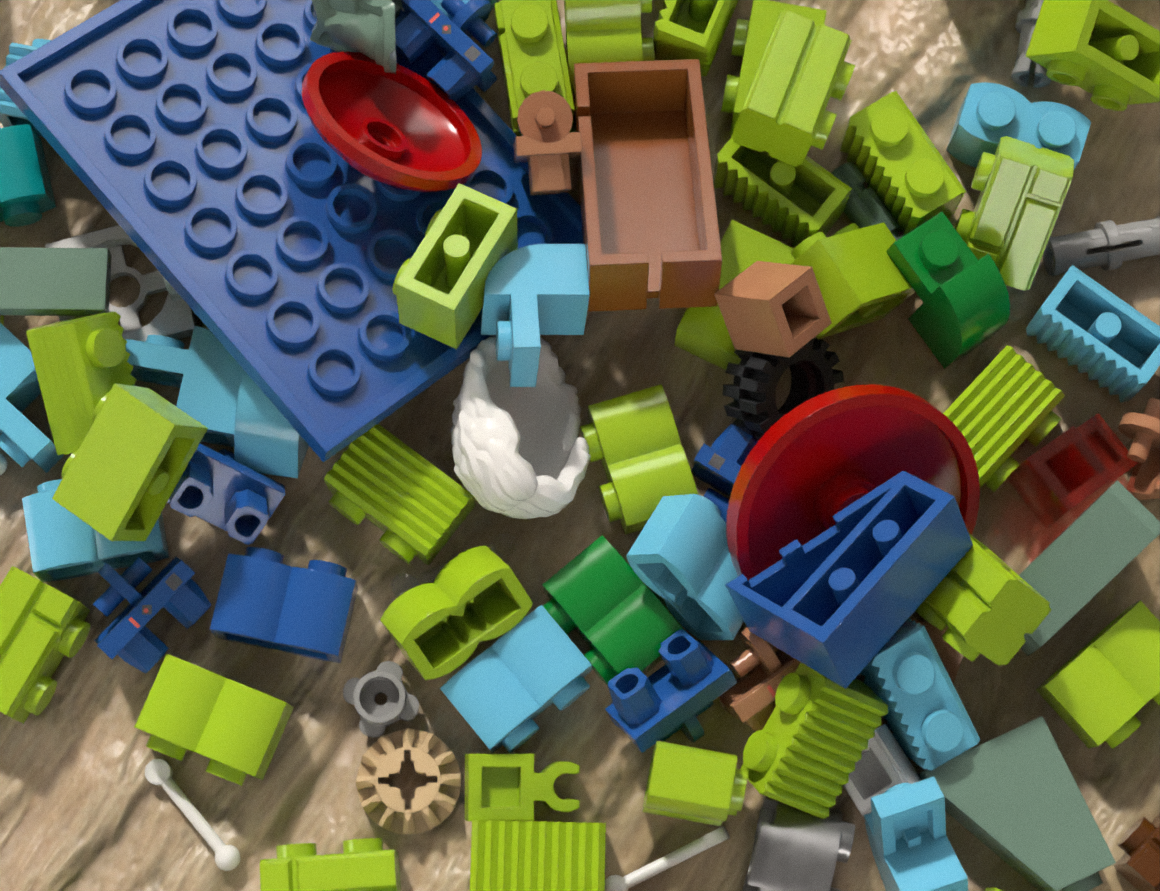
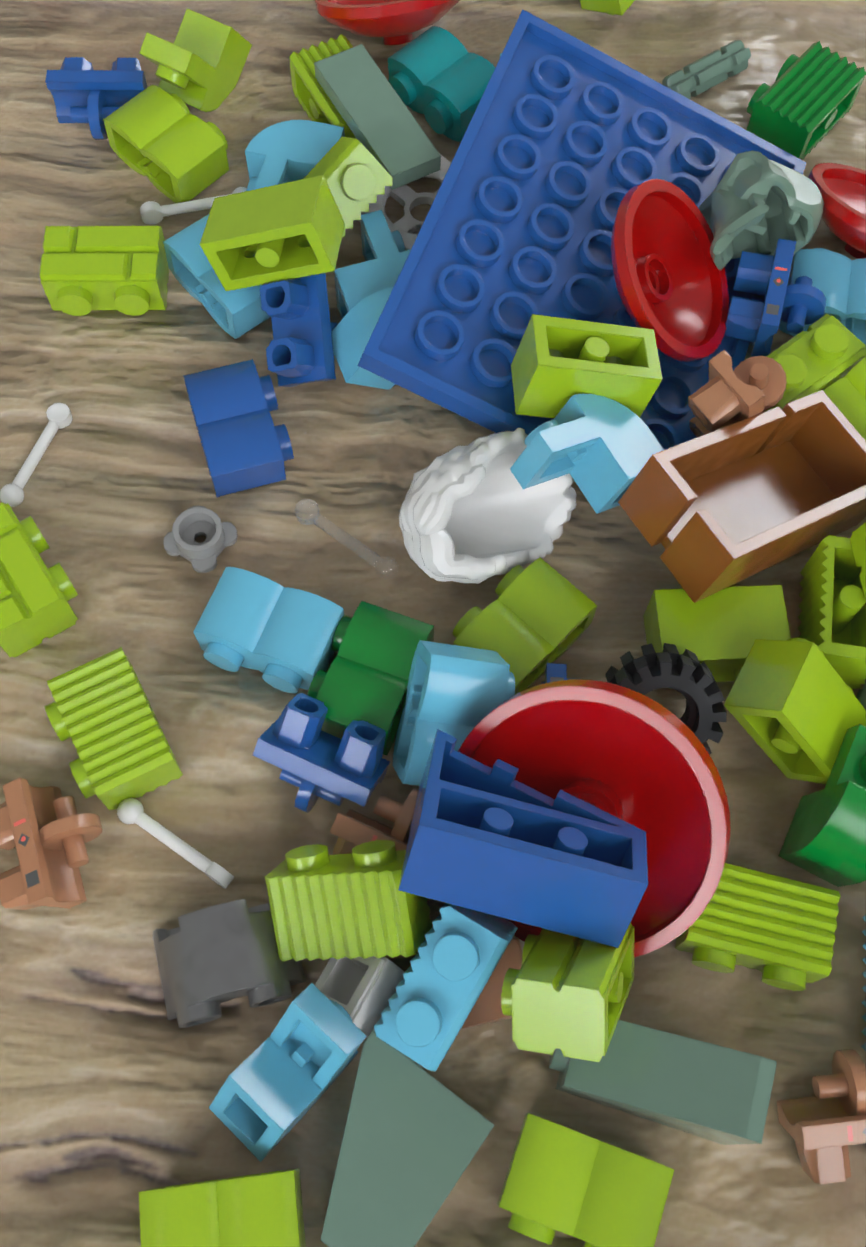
camera: 60 degrees right, 10 degrees down
blue hips [93,556,211,674] -> none
lime brick [135,654,294,786] -> none
lime brick [324,424,476,565] -> none
tan gear [355,728,461,835] -> none
lime brick [380,545,533,680] -> none
lime plate [465,753,580,821] -> none
lime brick [642,740,748,827] -> none
nougat brick [714,261,832,357] -> none
clear red brick [1006,413,1138,530] -> none

